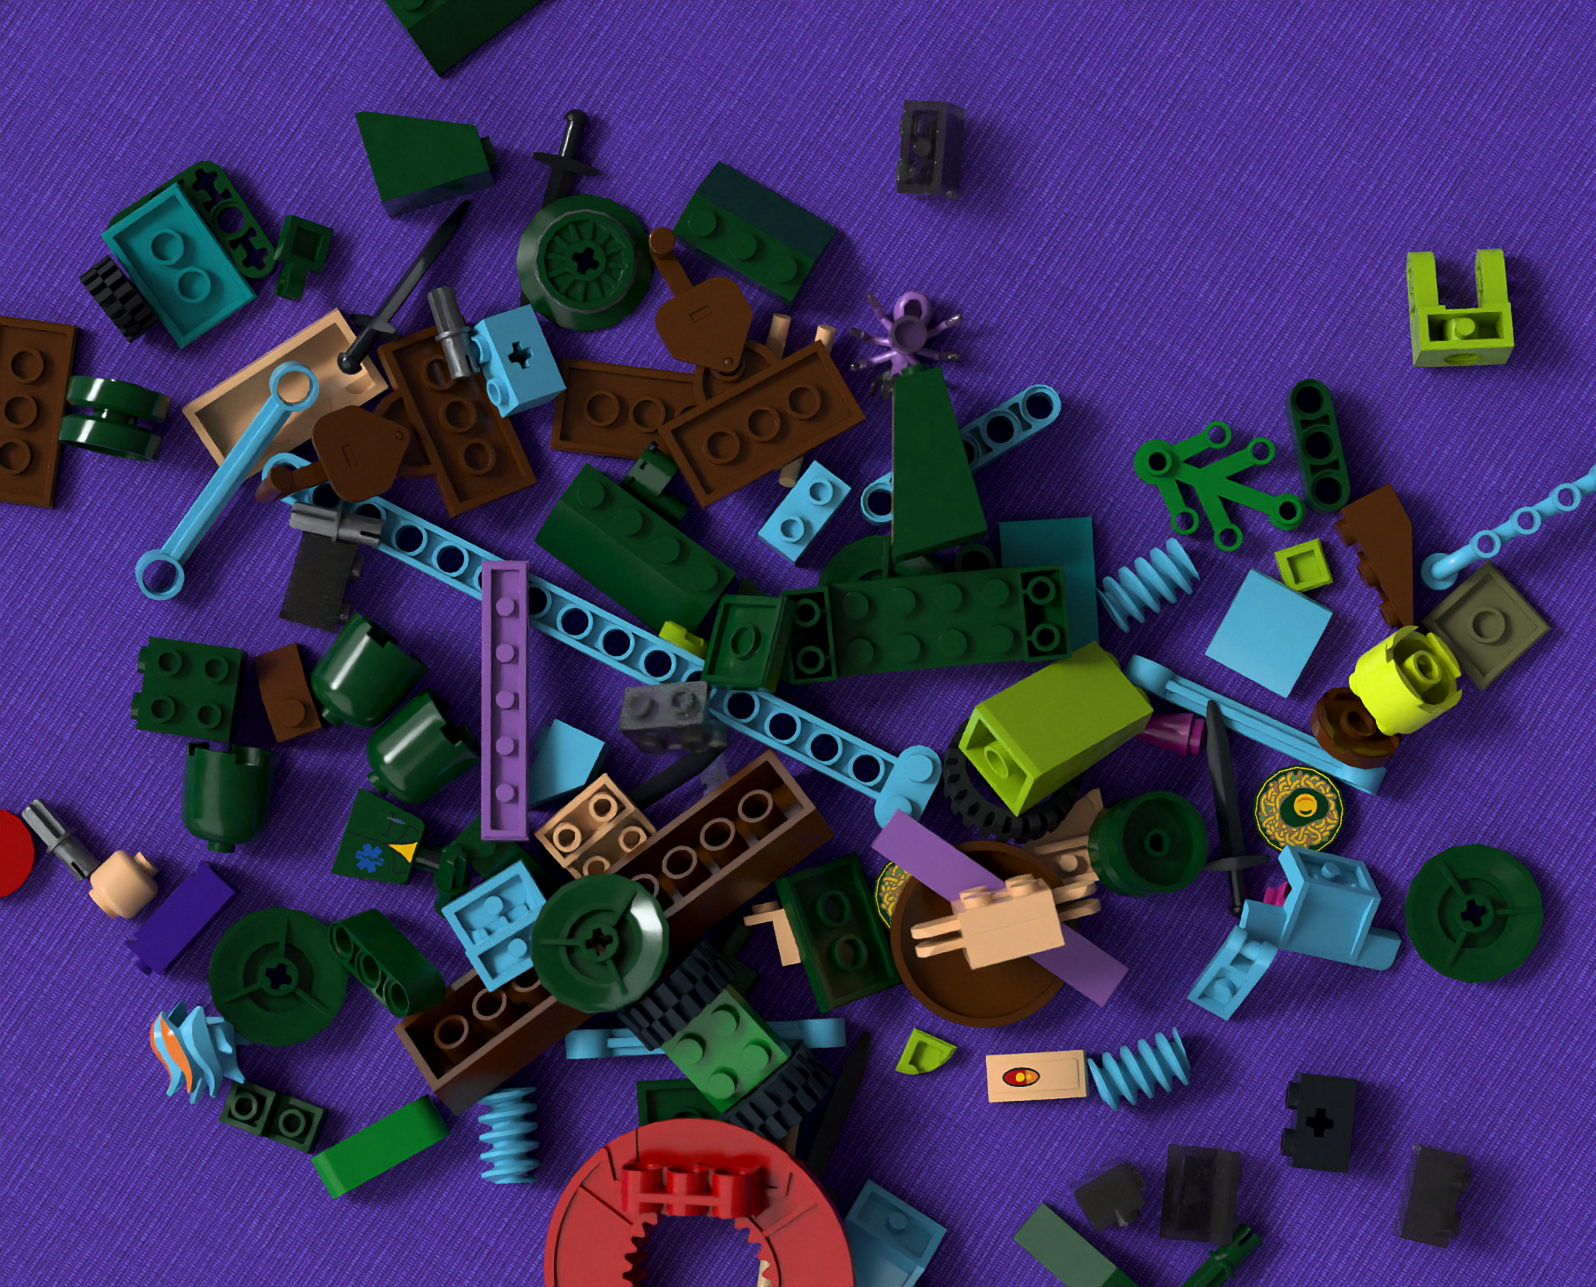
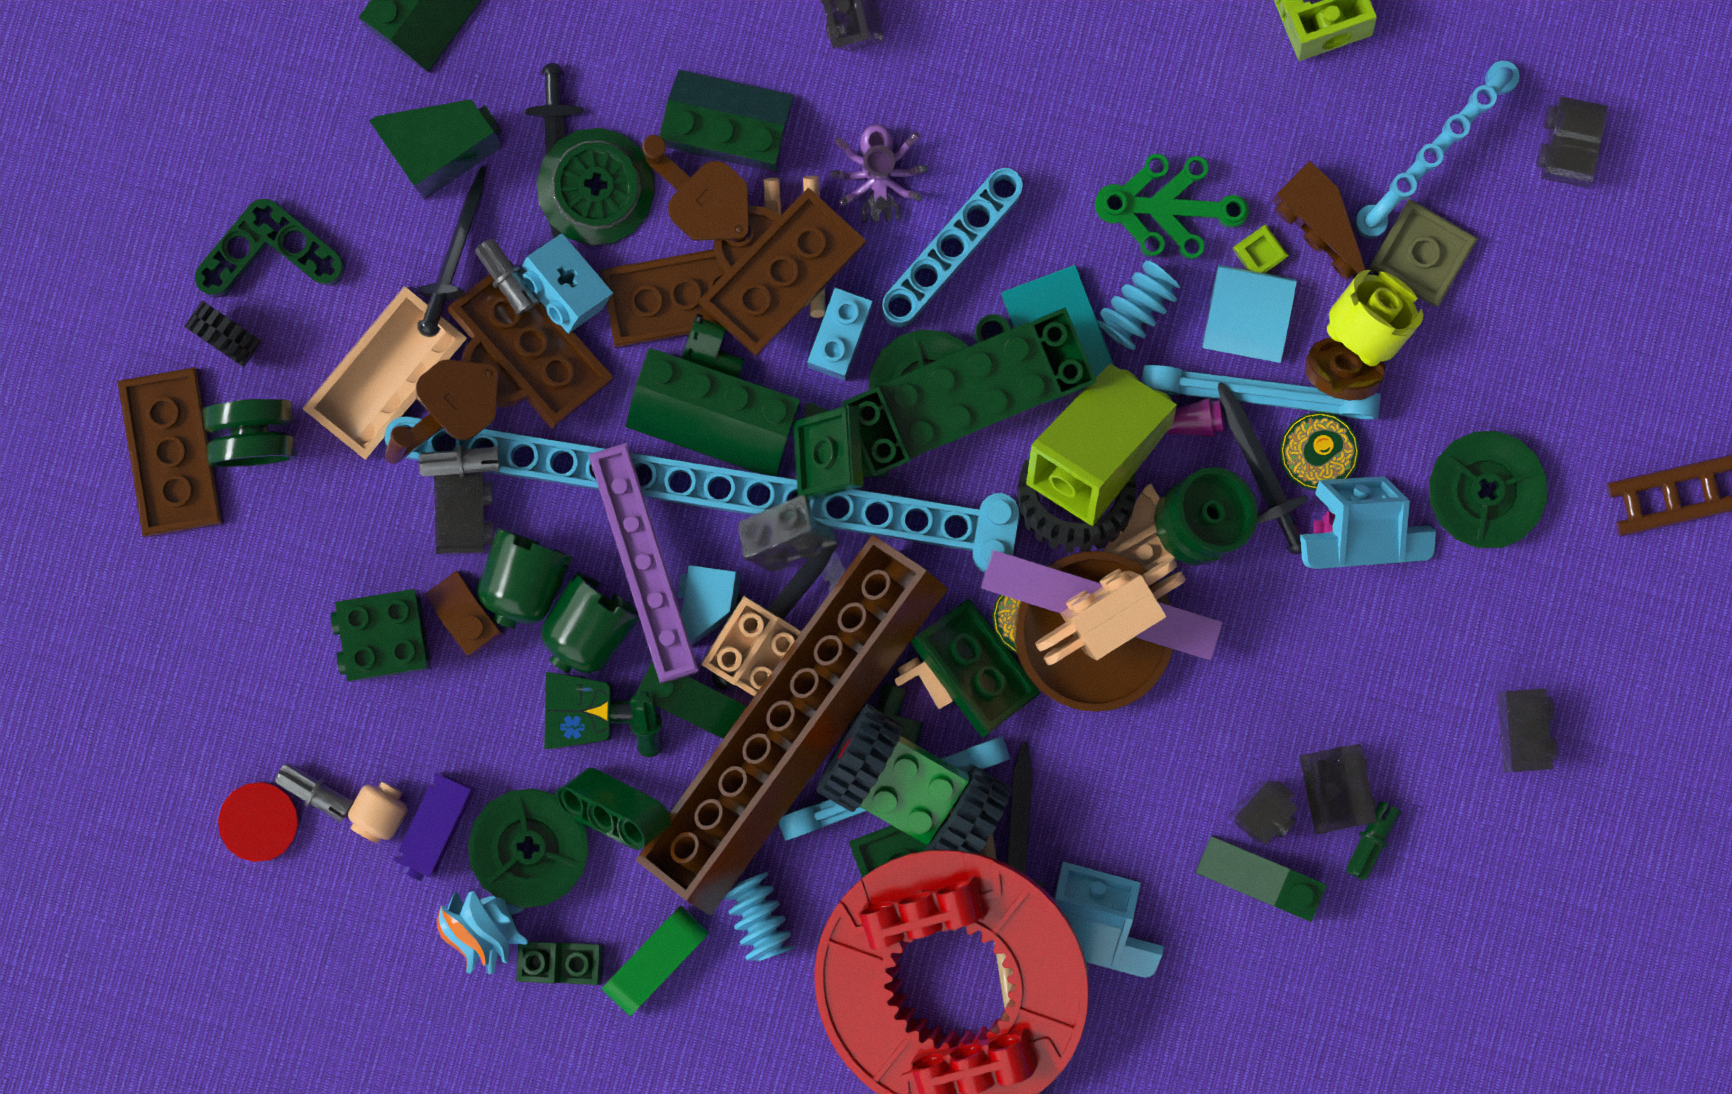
camera: 15 degrees left, 0 degrees up
teal tile [100,182,257,349] -> none
medium azure piece [135,361,319,600] -> none
dark green cylinder [181,742,280,853] -> none
dark green plate [273,215,334,301] -> none
medium azure slope [441,859,547,992] -> none
dark green piece [531,874,670,1013] -> none
lime tile [658,620,709,661] -> none
dark green slope [891,362,988,564] -> none
lime tile [895,1028,957,1075] -> none
light nougat slope [986,1049,1089,1102] -> none
medium azure piece [1087,1027,1191,1112] -> none
medium azure plate [1187,925,1278,1021] -> none
black brick [1280,1072,1358,1173] -> none
dark green beam [1285,379,1350,515] -> none

